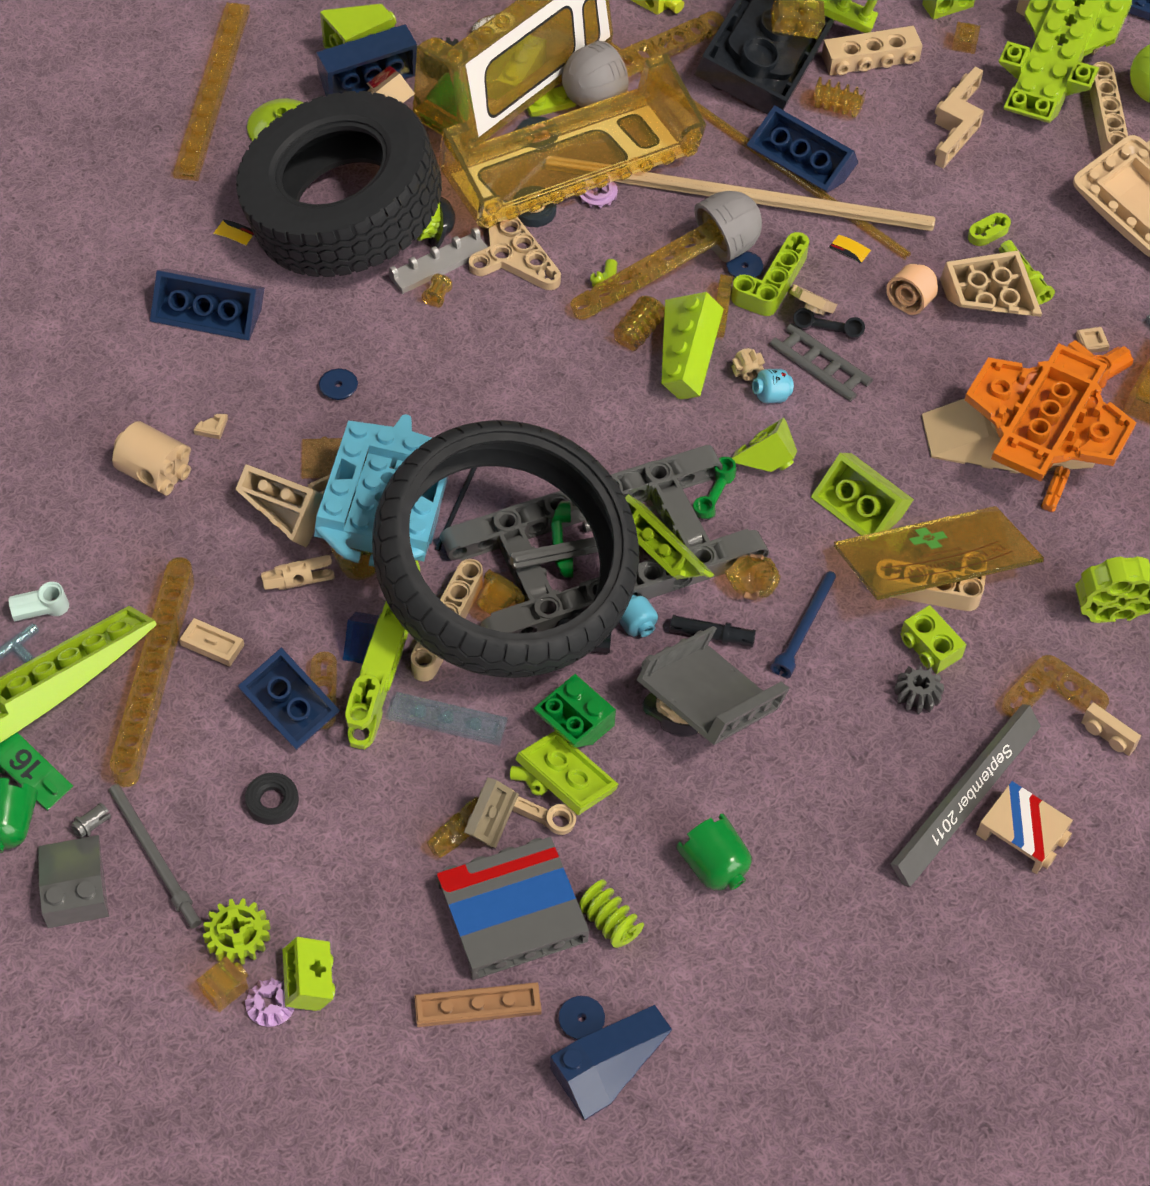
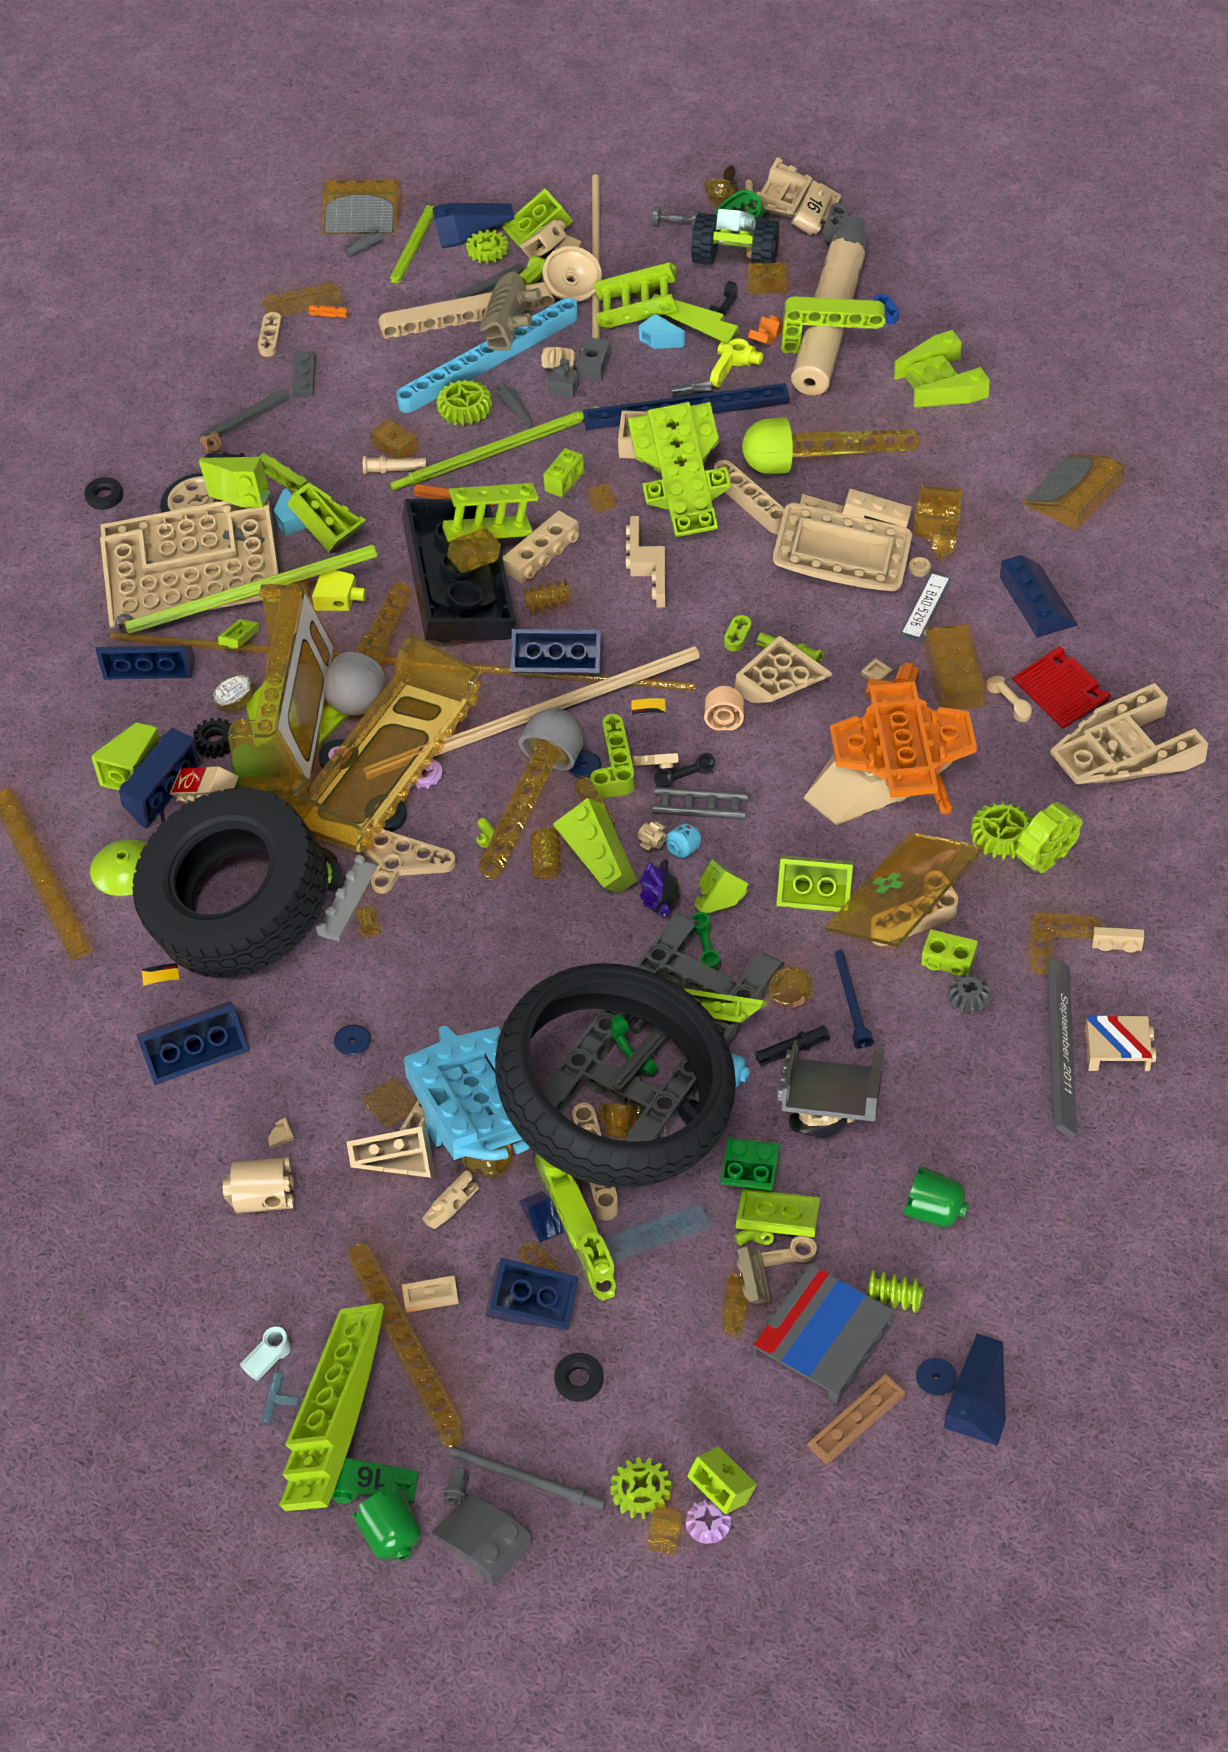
camera: 30 degrees left, 5 degrees down
none -> hair [639,859,680,917]
none -> lime gear [970,801,1033,861]

